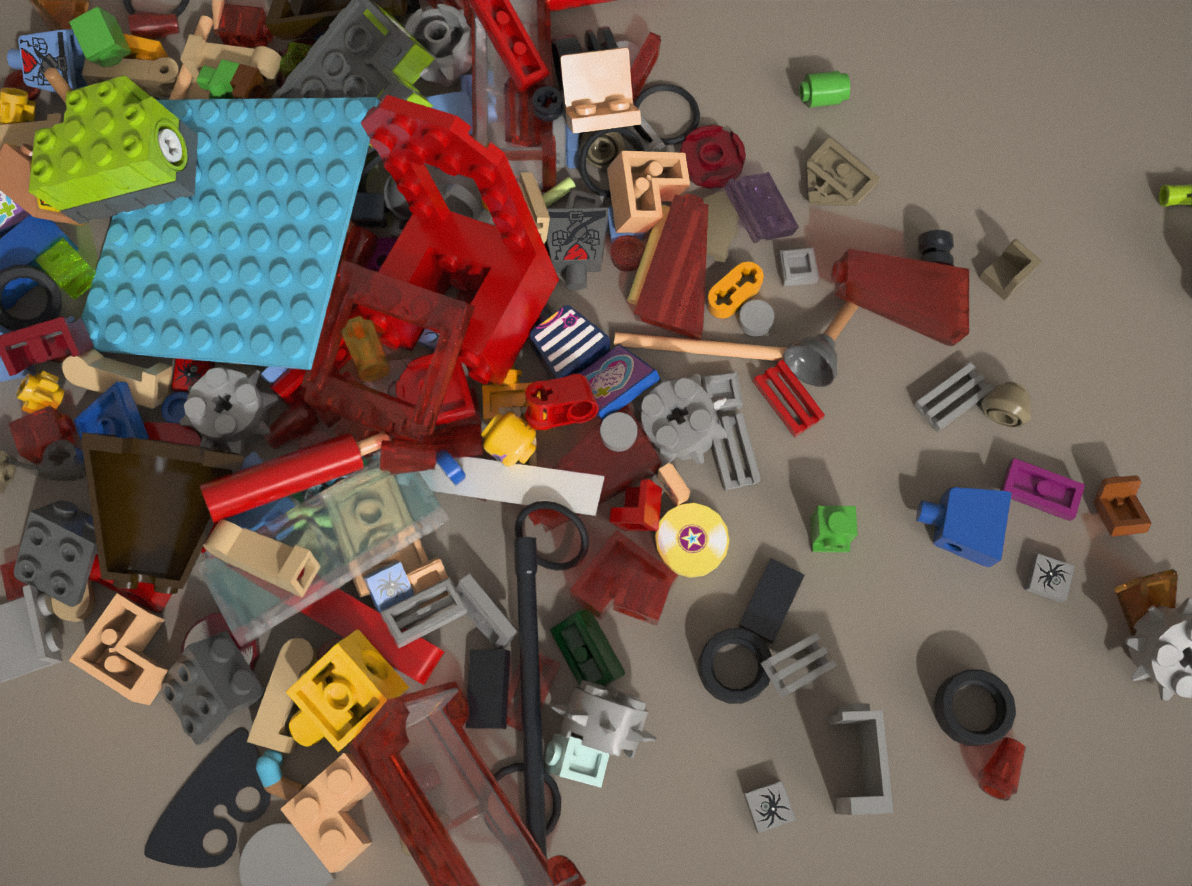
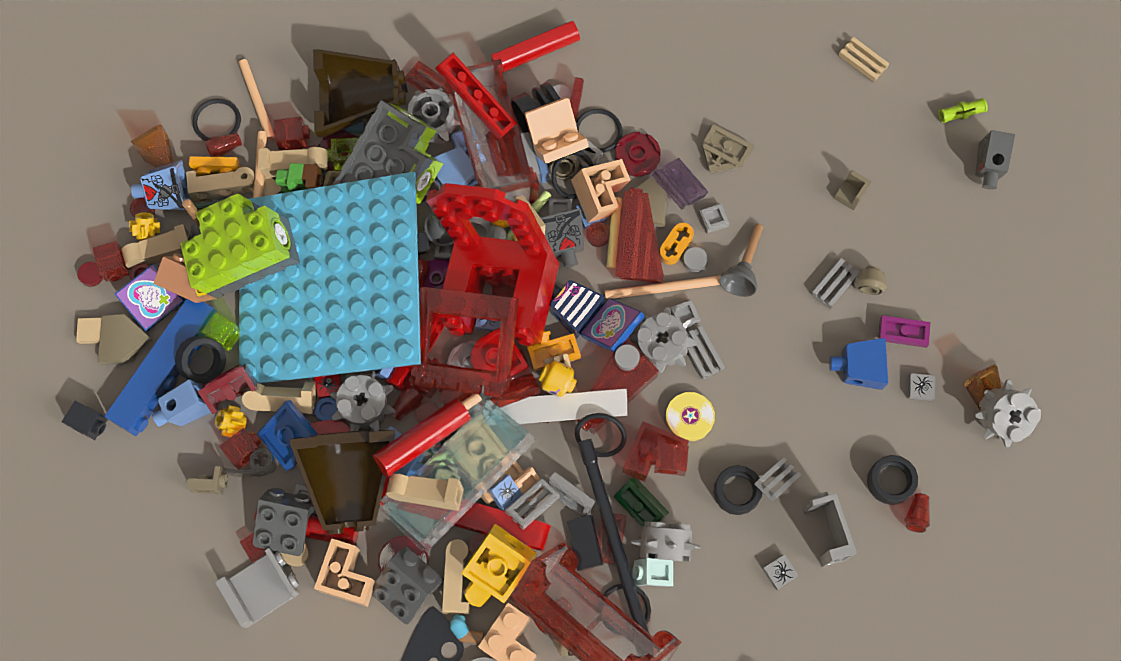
camera: 15 degrees left, 0 degrees up
bright green brick [69,6,132,67] -> none
clear yellow piece [341,316,390,382] -> none
clear red cone [380,437,437,475] -> none
blue tile [432,449,466,486] -> none
red piece [525,374,599,430] -> none
black bush [532,86,563,122] -> none
red panel [609,479,662,531] -> none
light nougat tile [657,463,690,507] -> none
black tile [738,558,805,643] -> none
red tile [753,360,825,438] -> none
bright green brick [799,70,850,108] -> none
bright green brick [810,506,858,552] -> none
clear red slope [831,248,969,346] -> none
black wheel [918,230,954,277] -> none
dark orange bracket [1094,475,1152,537] -> none
none -> tan tile [838,37,889,82]

